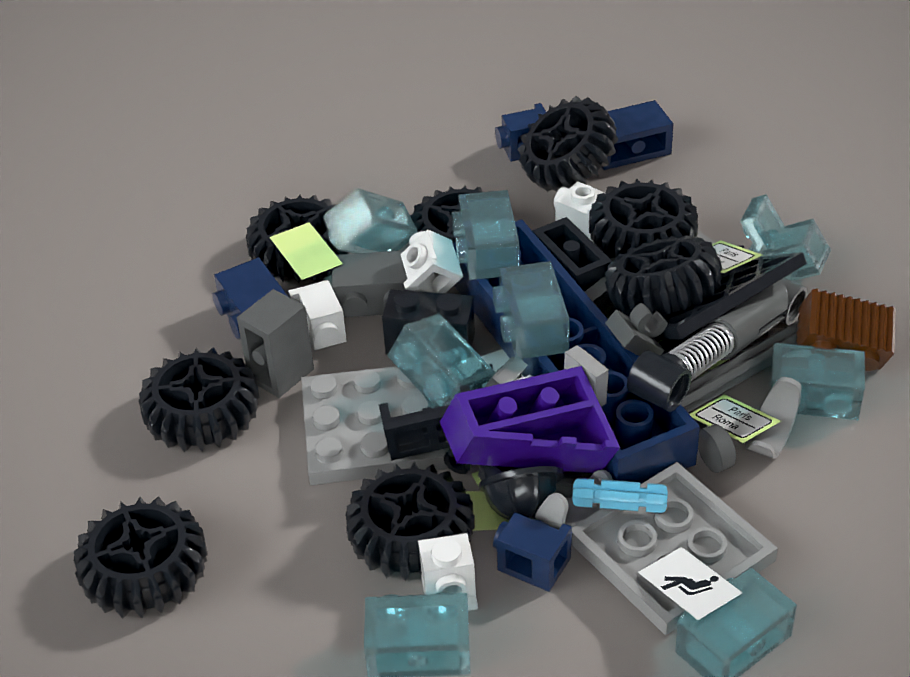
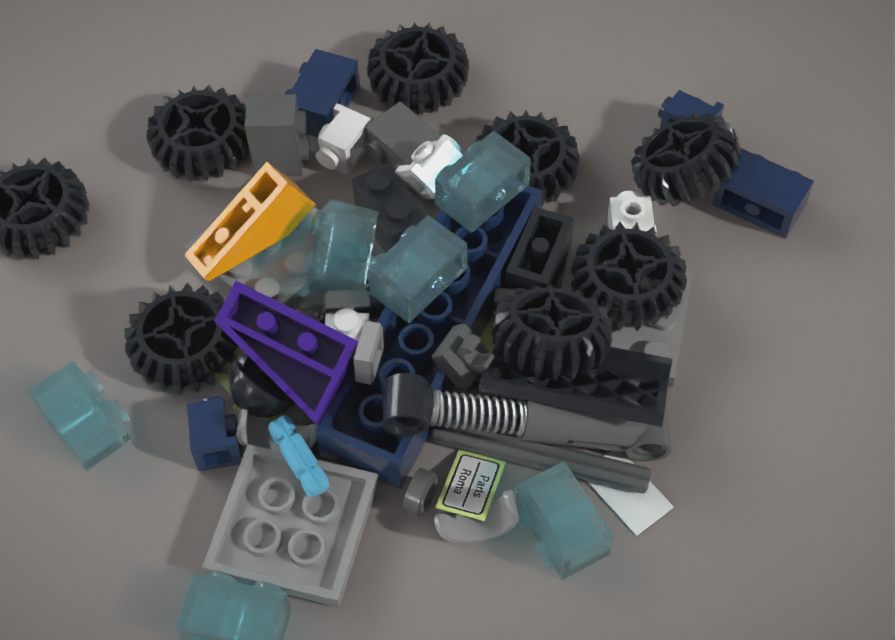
camera: 50 degrees right, 15 degrees up
yellowish green sticker [270,222,343,280] -> none
clear light blue brick [323,188,418,254] -> none
black hinge [378,384,470,461] -> none
white brick [418,533,478,617] -> none
white sticker [638,547,743,620] -> none
sticker [712,240,762,273] -> none
clear light blue brick [740,194,831,281] -> none
reddish brown brick [796,288,896,371] -> none
none -> light orange slope [185,162,316,281]

